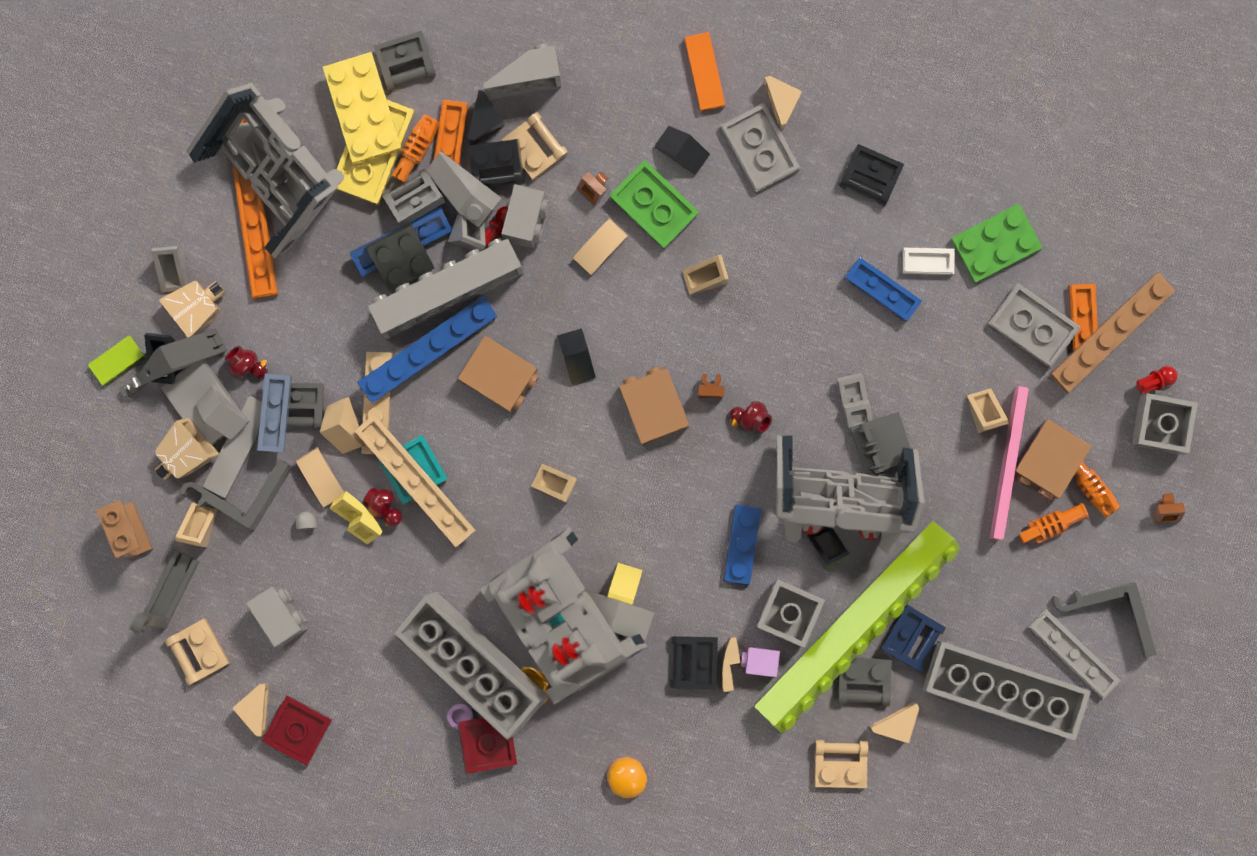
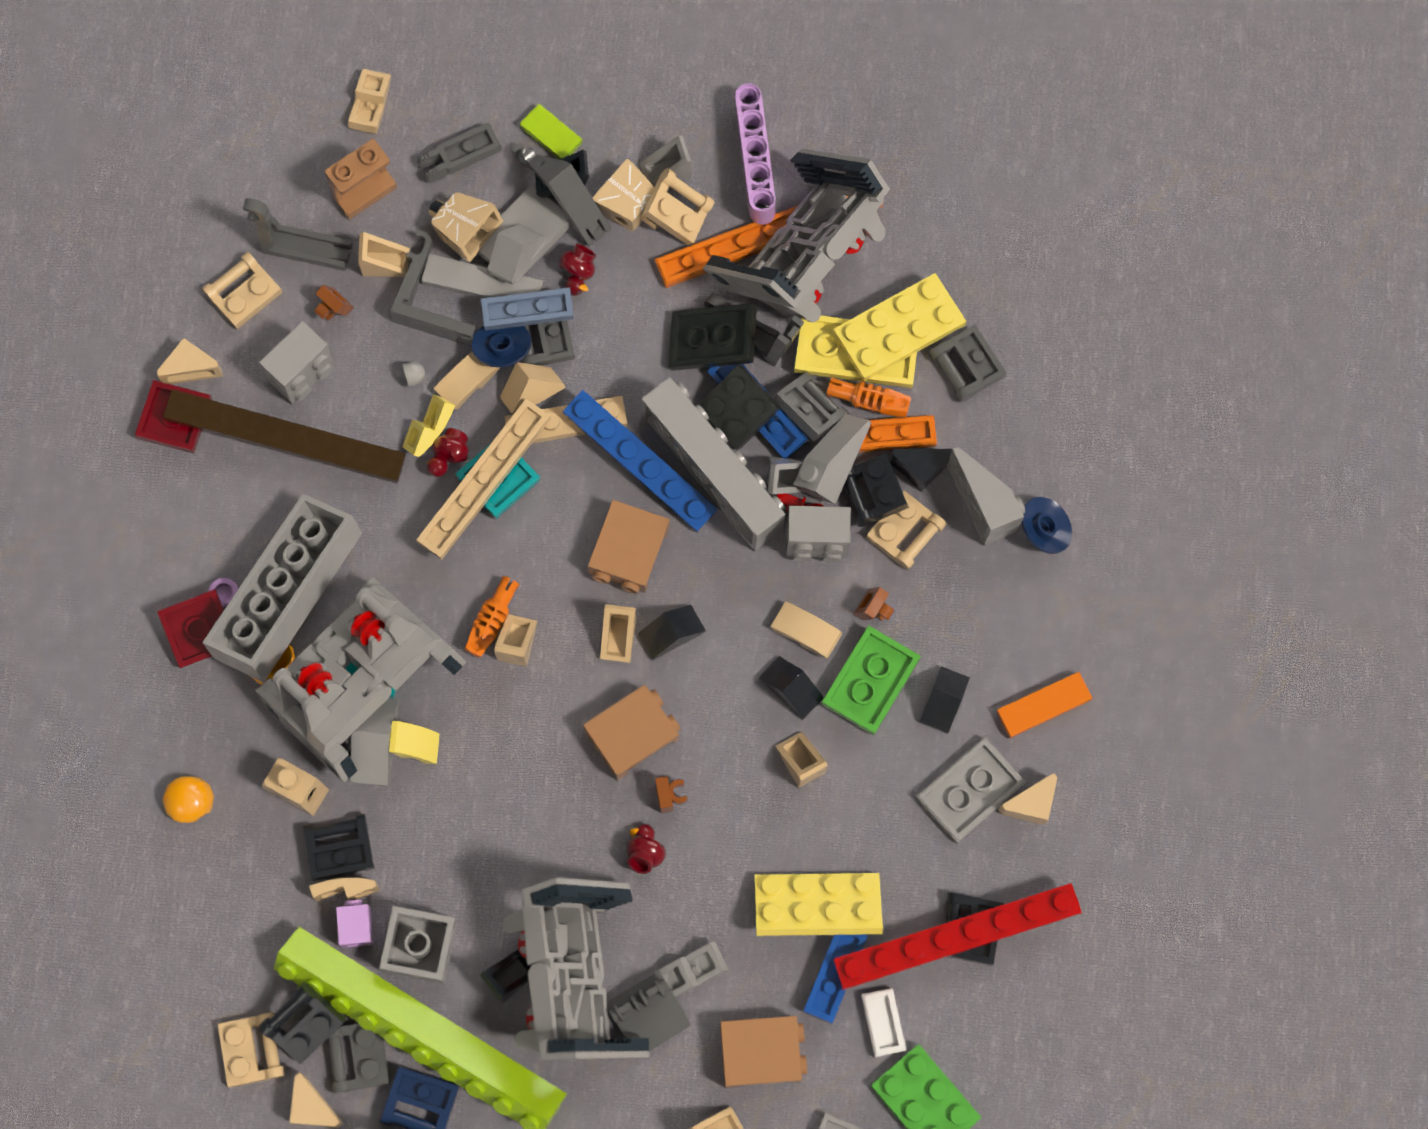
camera: 75 degrees right, 10 degrees down
blue plate [724,505,761,585] -> none
none -> dark brown tile [163,389,406,484]
none -> black plate [259,983,346,1064]
none -> tan torso [262,757,329,817]
none -> dark orange tile [314,285,354,320]
none -> tan slope [348,69,391,134]
none -> dark grey hinge [417,123,502,183]
none -> orange hinge [464,576,520,658]
none -> dark blue dish [471,326,531,367]
none -> tan slope [600,604,636,663]
none -> tan plate [643,168,714,245]
none -> pearl dark grey tile [668,303,757,371]
none -> dark grey hinge [704,293,804,367]
none -> medium nougat panel [720,1016,807,1088]
none -> lavender beam [735,83,775,225]
none -> light yellow plate [754,873,883,936]
none -> black slope [758,656,824,720]
none -> red plate [833,883,1082,990]
none -> dark blue dish [1021,497,1072,554]

